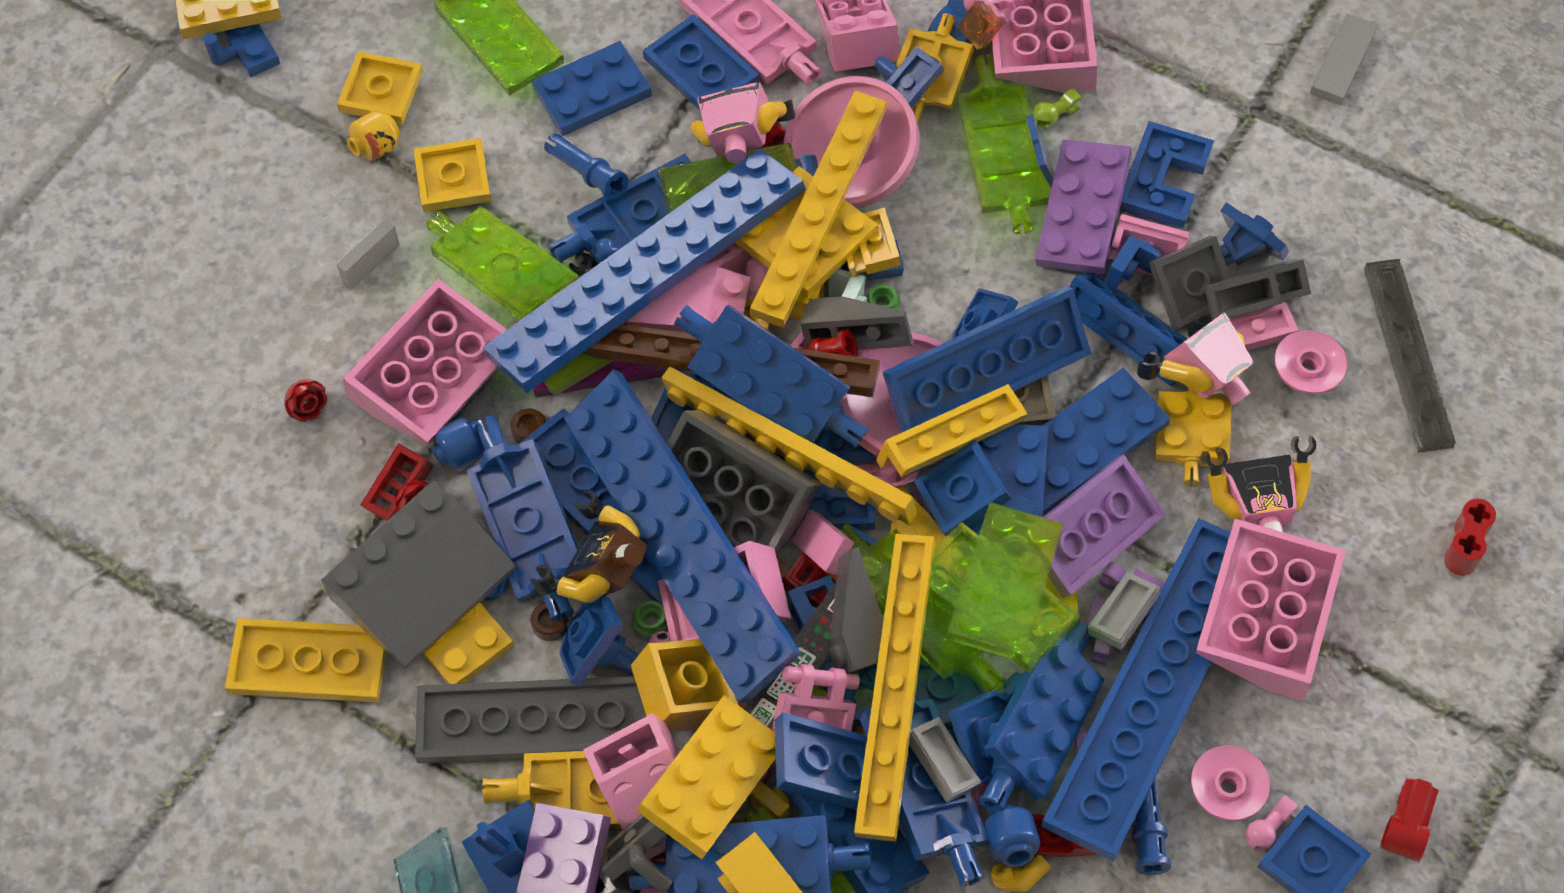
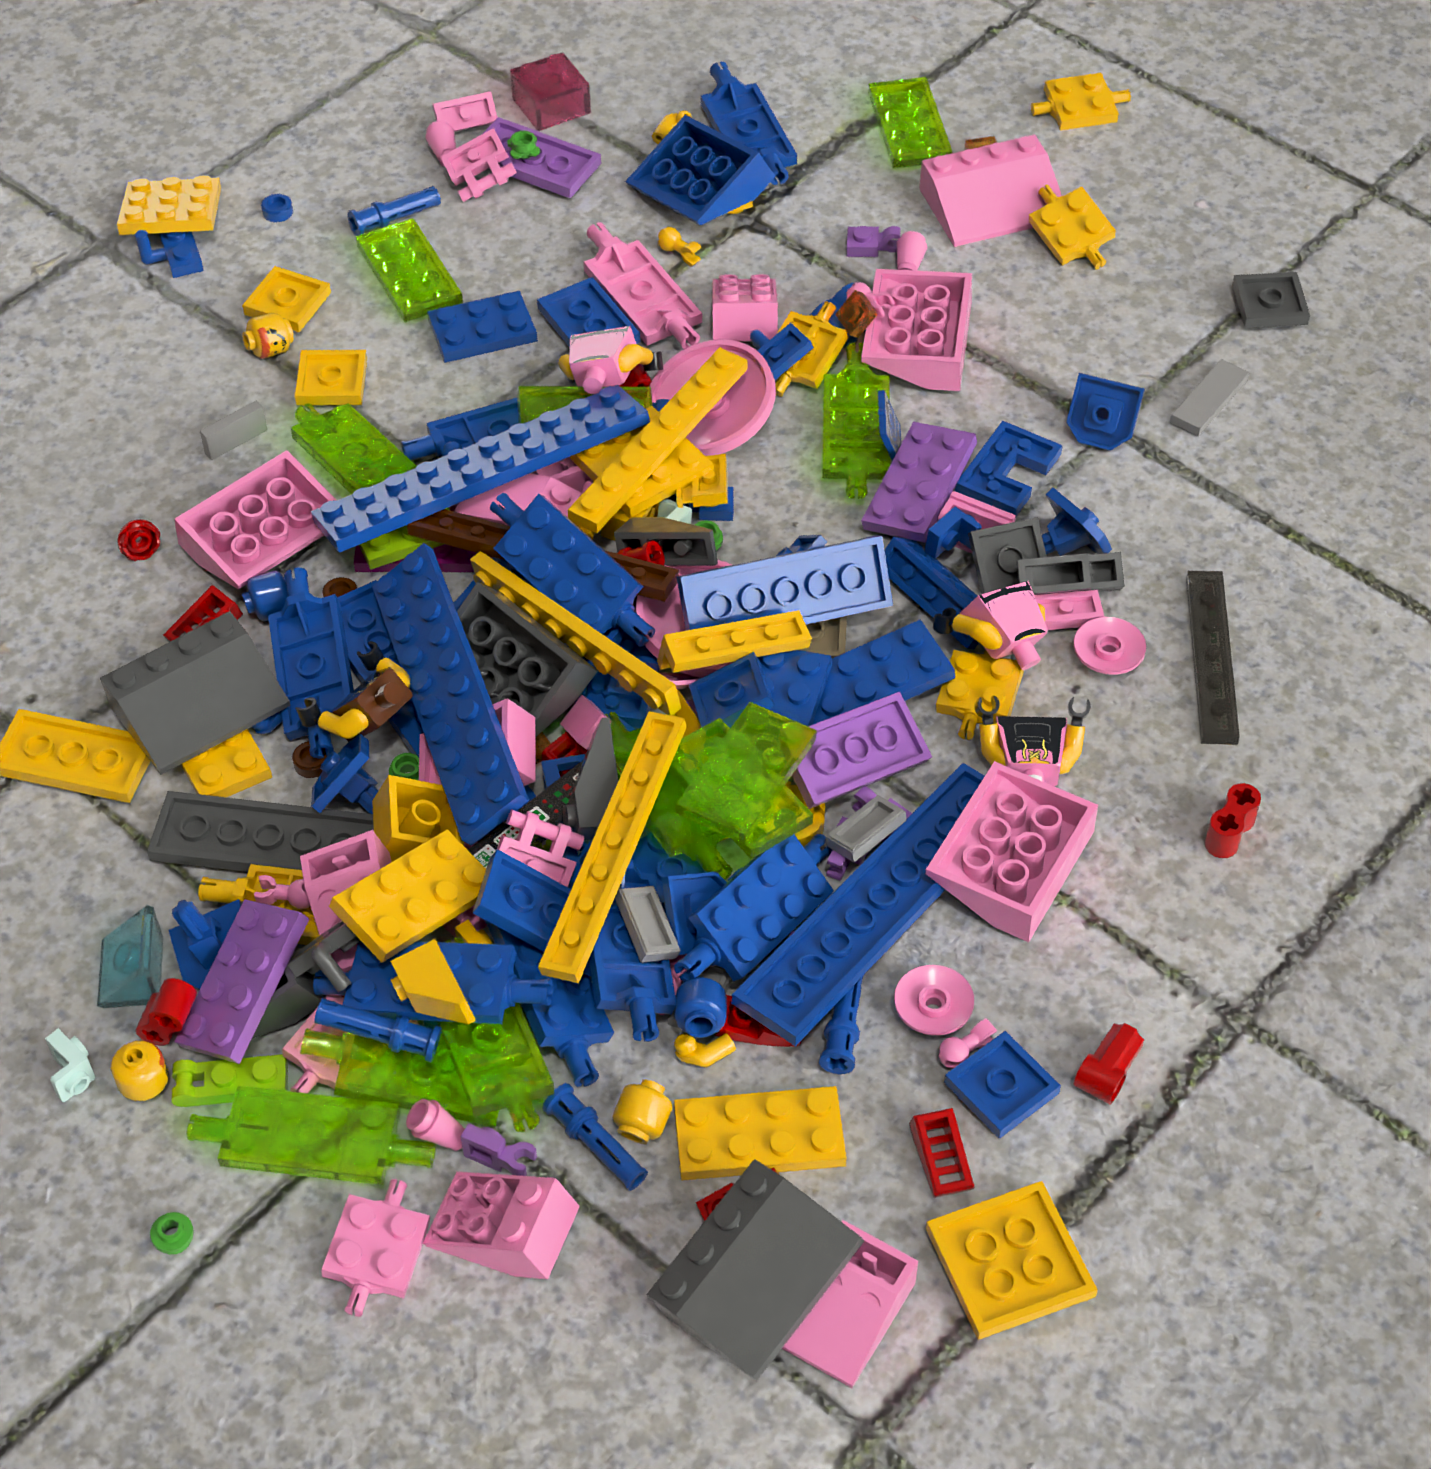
camera: 10 degrees right, 10 degrees down
blue pin [544,133,629,200] -> none
lime arm [1033,88,1082,128] -> none
none -> bright pink arm [254,875,311,909]
none -> blue piece [1066,373,1145,450]

